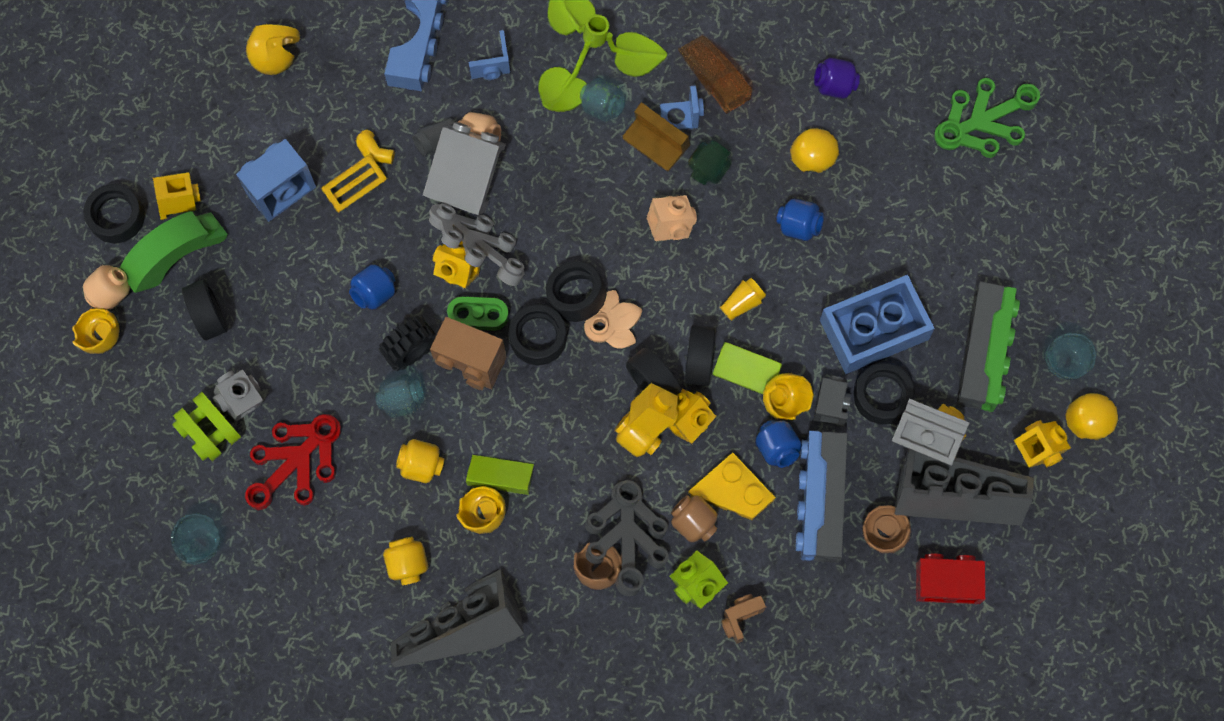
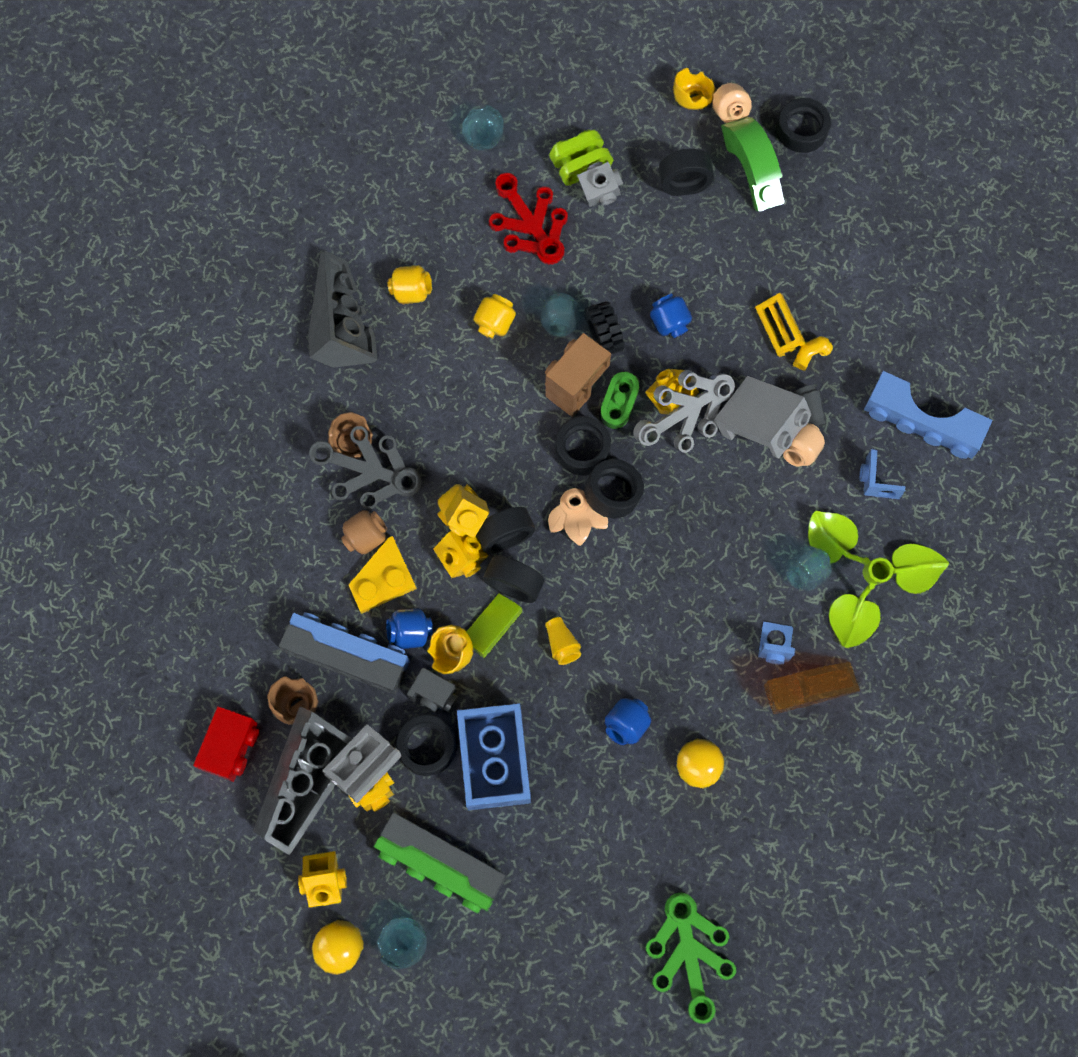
camera: 105 degrees right, 0 degrees up
yellow brick [153,172,201,220] -> none
medium blue brick [236,139,316,222] -> none
yellow helmet [246,25,300,75] -> none
yellow hair [456,486,506,534] -> none
lime slope [466,455,534,495] -> none
pearl gold panel [623,102,690,171] -> none
light nougat brick [647,195,697,241] -> none
lime brick [669,551,728,609] -> none
clear green head [688,140,732,186] -> none
medium nougat bracket [721,594,766,644] -> none
dark purple head [814,57,860,99] -> none

